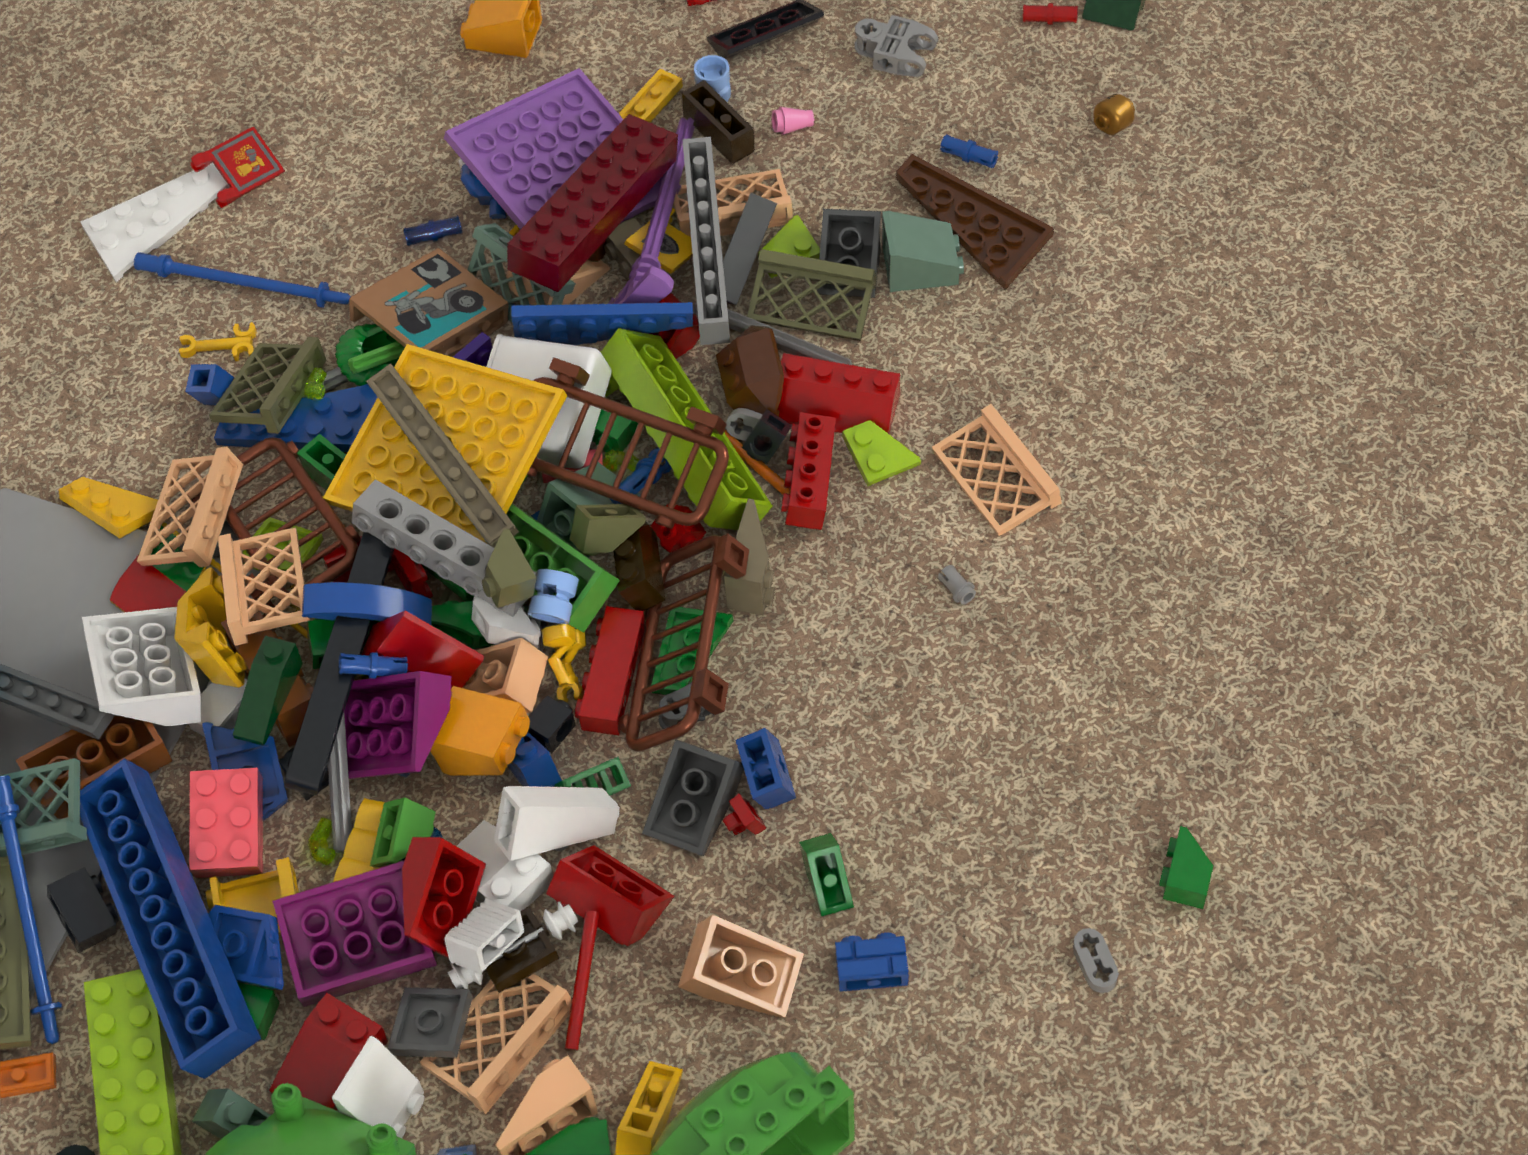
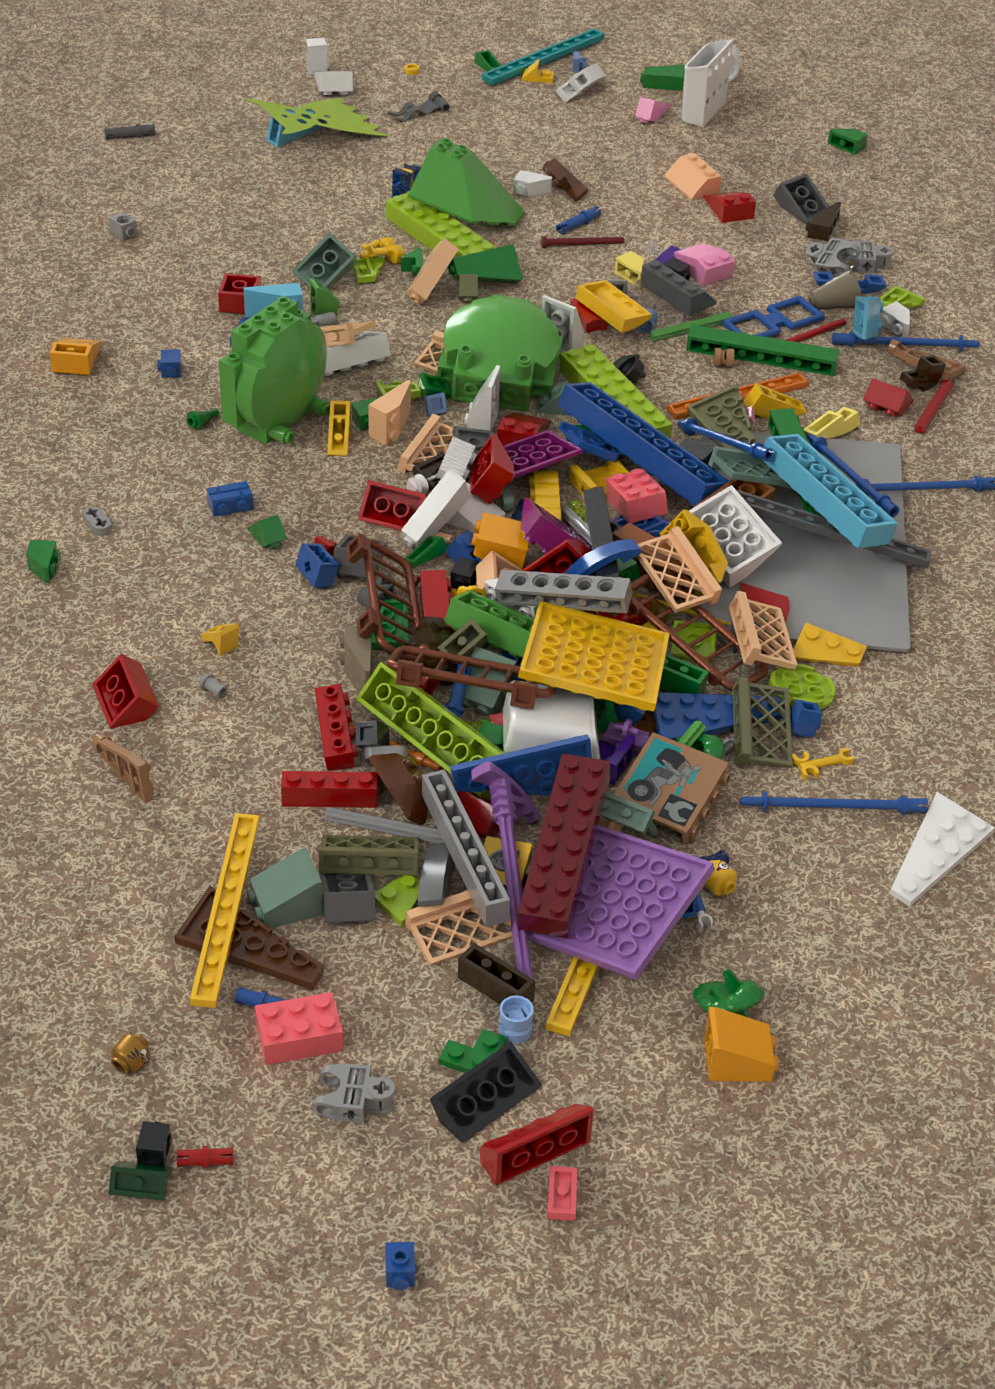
camera: 160 degrees right, 15 degrees down
red flag [190,126,285,208] -> none
dark green slope [232,636,303,746] -> none
clear neon green arm [304,368,327,400] -> none
blue pin [338,652,408,679] -> none
dark tan tile [366,364,519,548] -> none
bright green slope [370,797,436,868] -> none
olive slope [482,528,537,608] -> none
light blue wheel [528,569,579,624] -> none
red bar [564,911,599,1051] -> none
light nougat slope [678,915,804,1018] -> none
bright pink cone [771,107,814,135] -> none
lime wing [842,420,921,486] -> none
light nougat fence [932,404,1062,536] -> none
none -> red slope [92,654,159,729]
none -> medium nougat plate [92,733,154,803]
none -> black brick [136,1121,172,1166]
none -> yellow plate [190,813,259,1008]
none -> yellow slope [200,623,239,656]
none -> coral brick [255,992,343,1065]
none -> green plate [438,1029,507,1073]
none -> green piece [692,969,765,1017]
none -> yellow head [704,860,737,896]
none -> lime tile [769,664,836,710]

